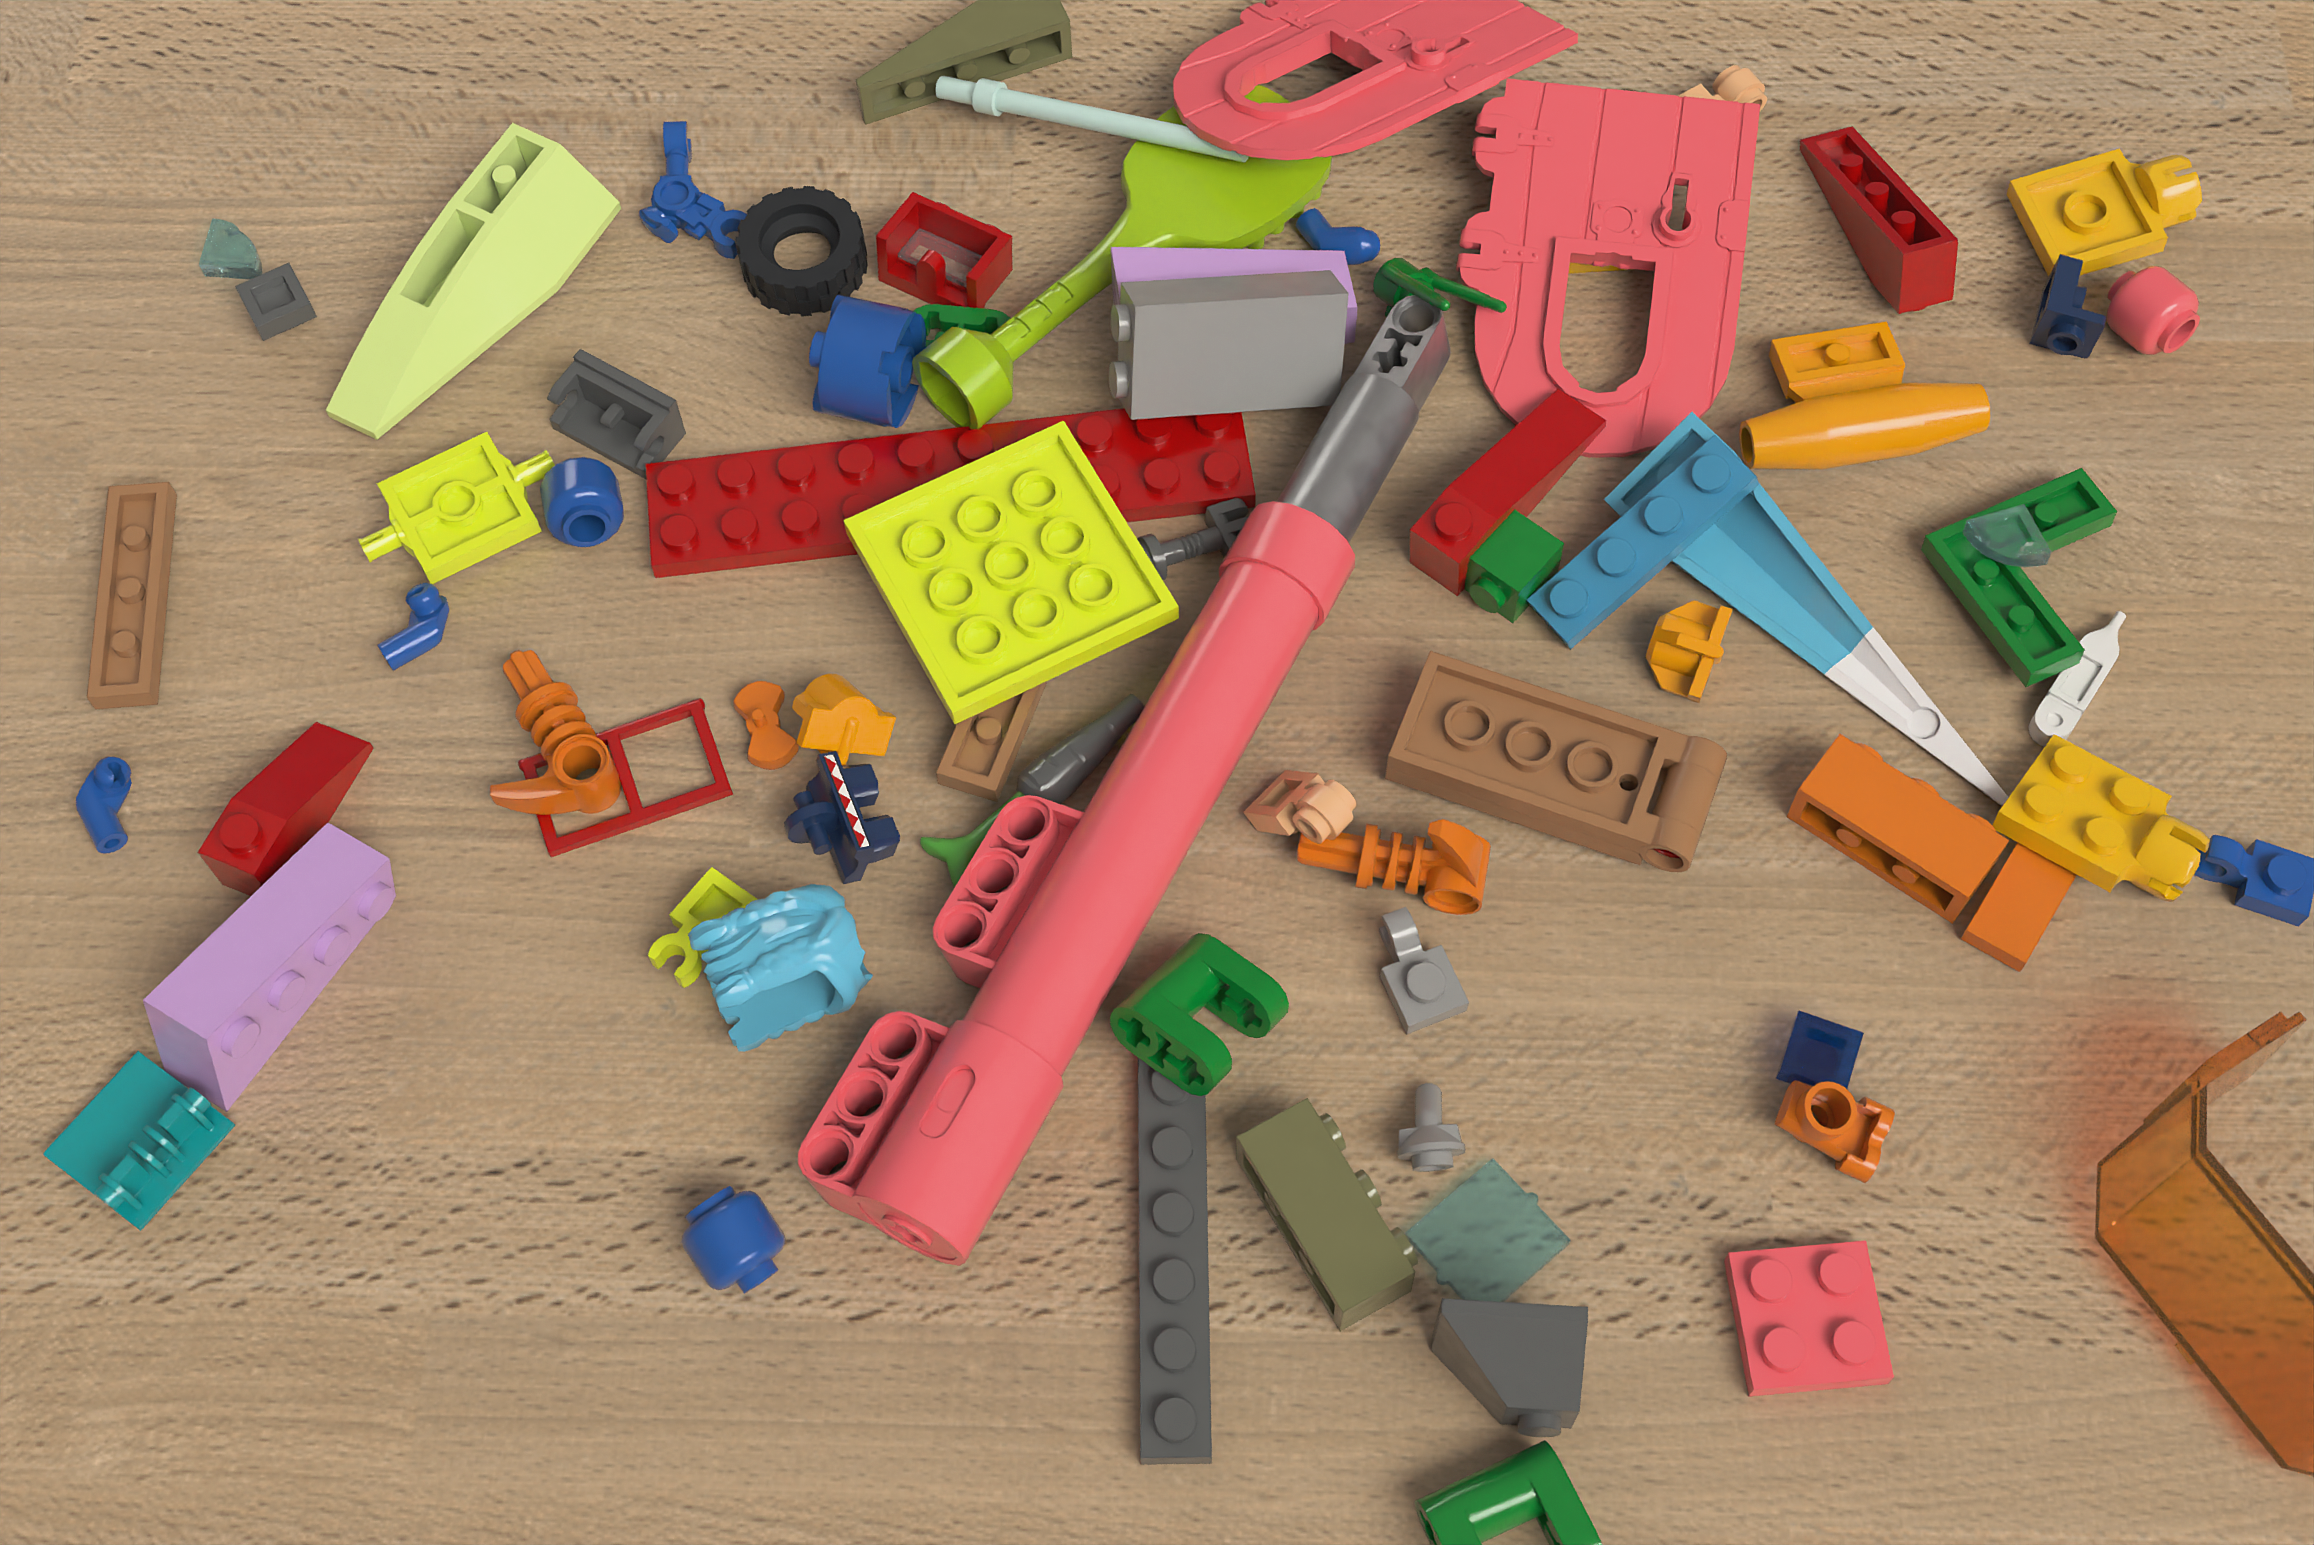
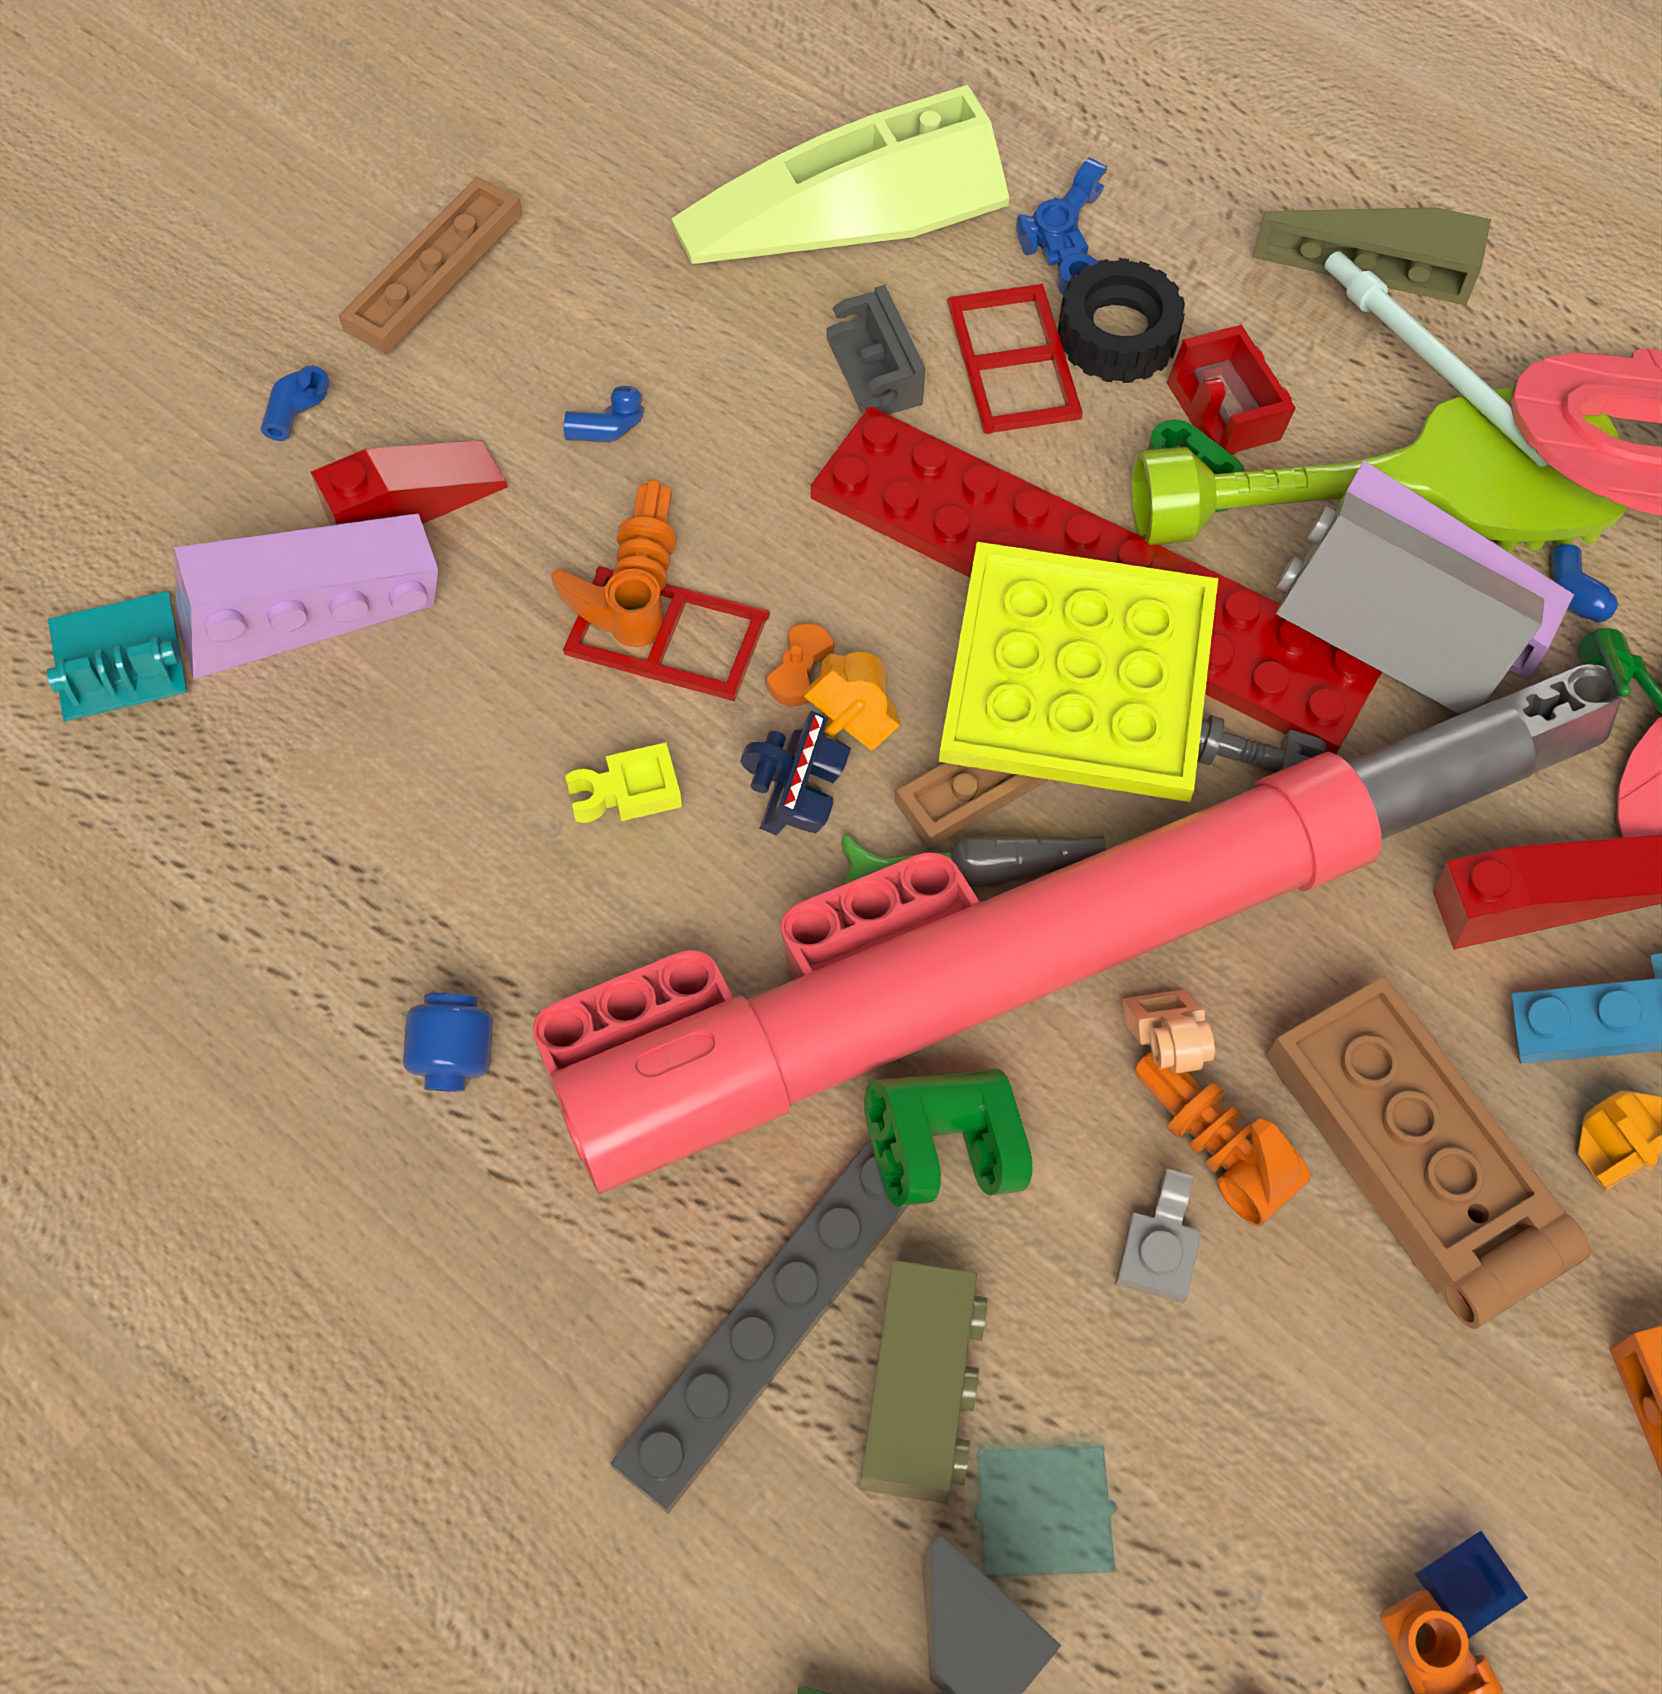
camera: 35 degrees right, 0 degrees up
clear light blue tile [199,218,262,279] -> none
dark grey plate [235,263,317,341] -> none
neon yellow plate [358,431,555,584] -> none
blue head [540,457,624,547] -> none
medium azure piece [688,884,873,1052] -> none
blue brick [809,295,926,428] -> none
light grey plate [1397,1083,1466,1172] -> none
green brick [1464,509,1564,623] -> none
none -> red window [947,284,1083,434]

